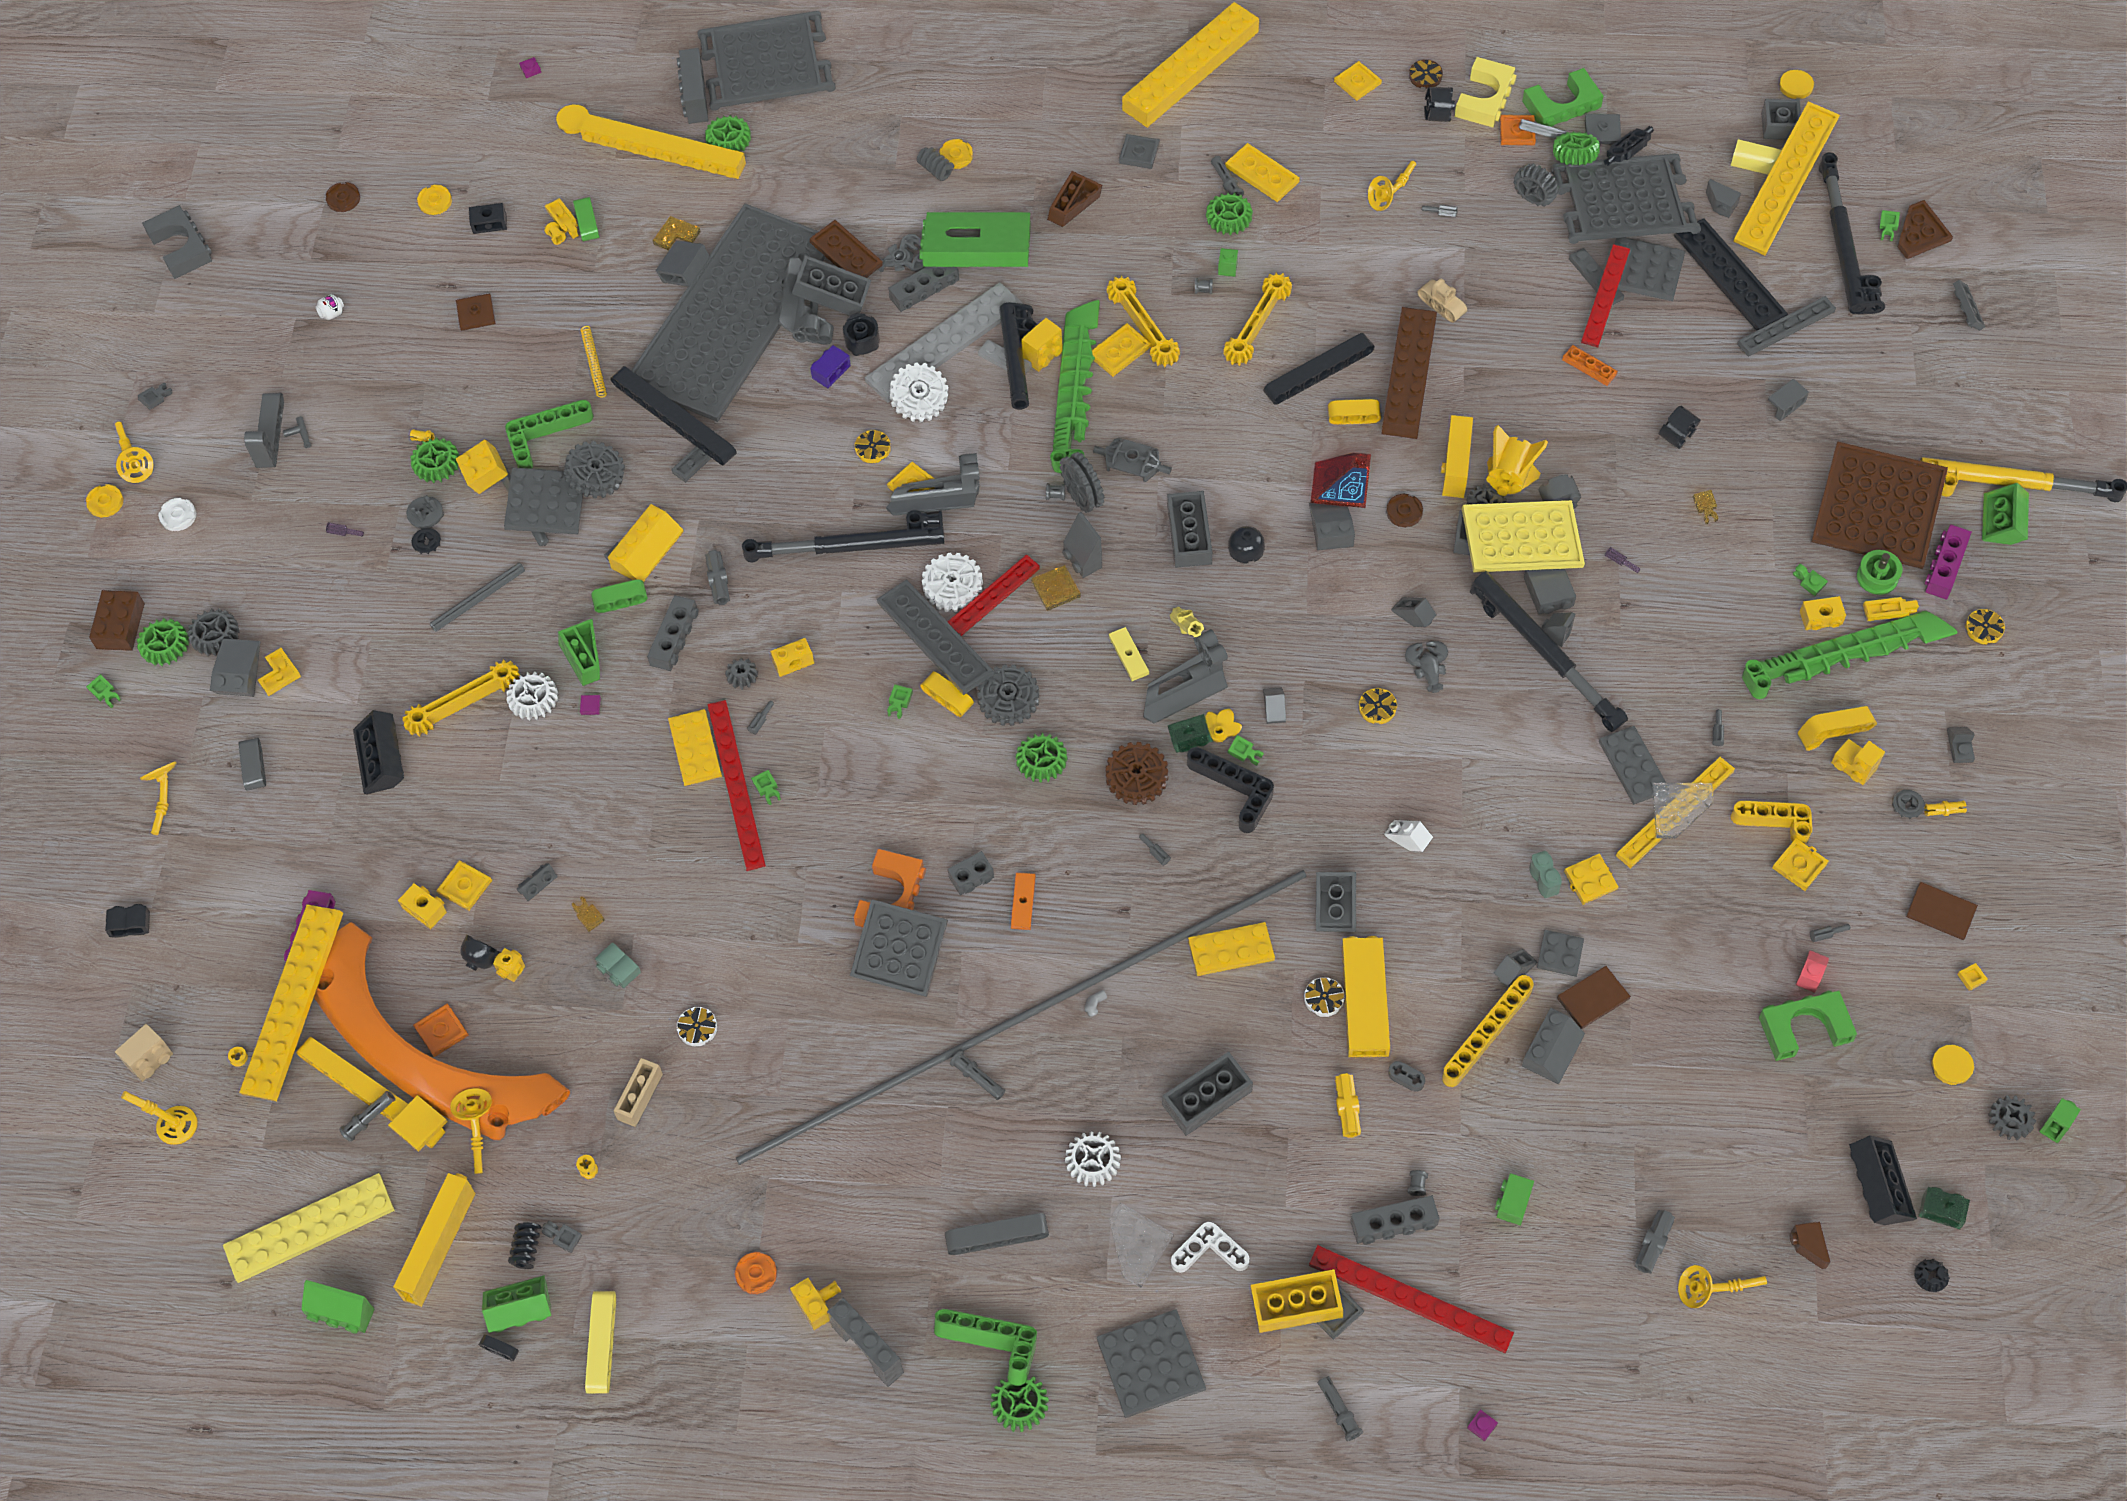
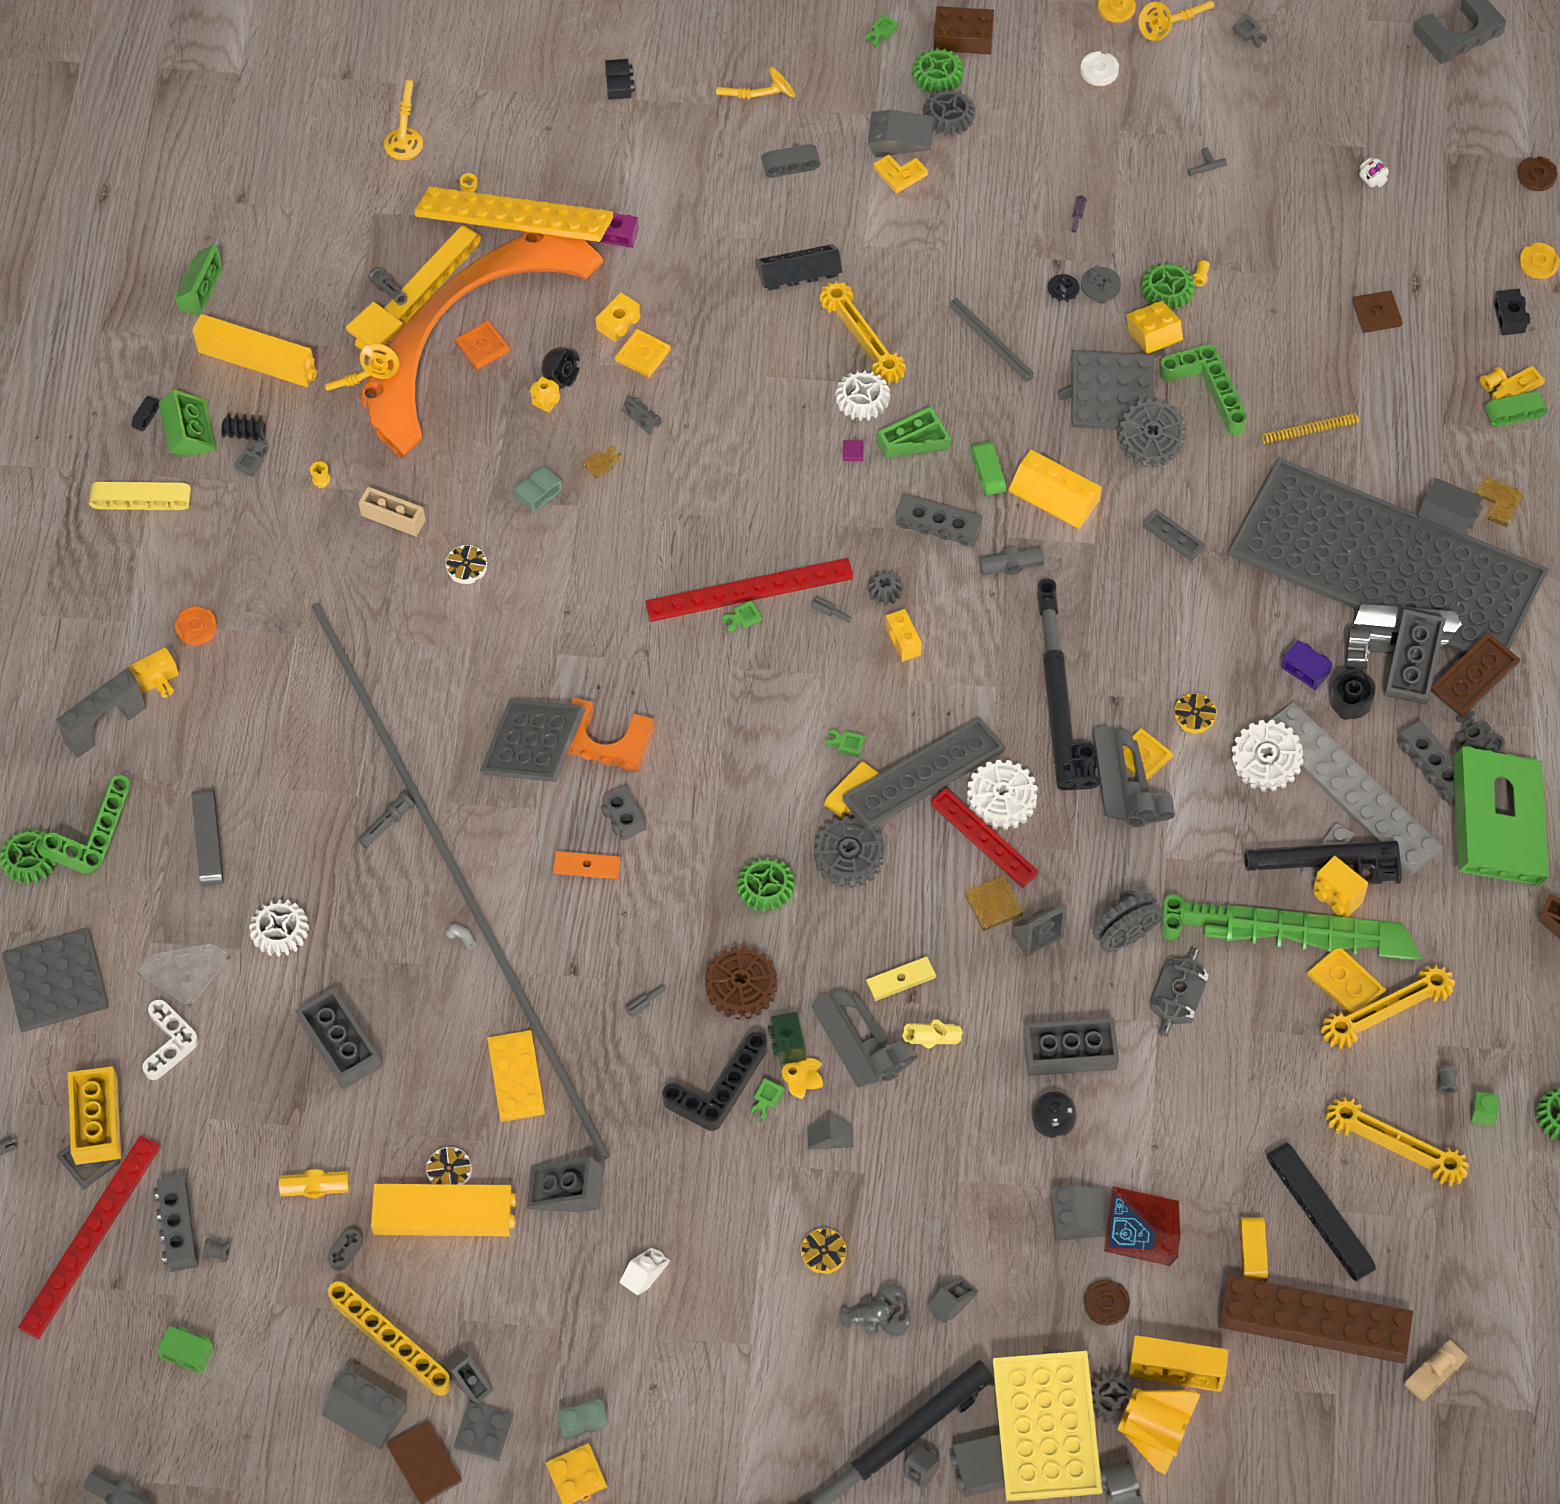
camera: 90 degrees right, 0 degrees up
tan brick [115,1024,173,1082] -> none
light yellow plate [223,1173,395,1283] -> none
dark grey beam [244,393,284,468] -> none
black beam [610,366,737,466] -> none
yellow plate [668,709,722,786] -> none

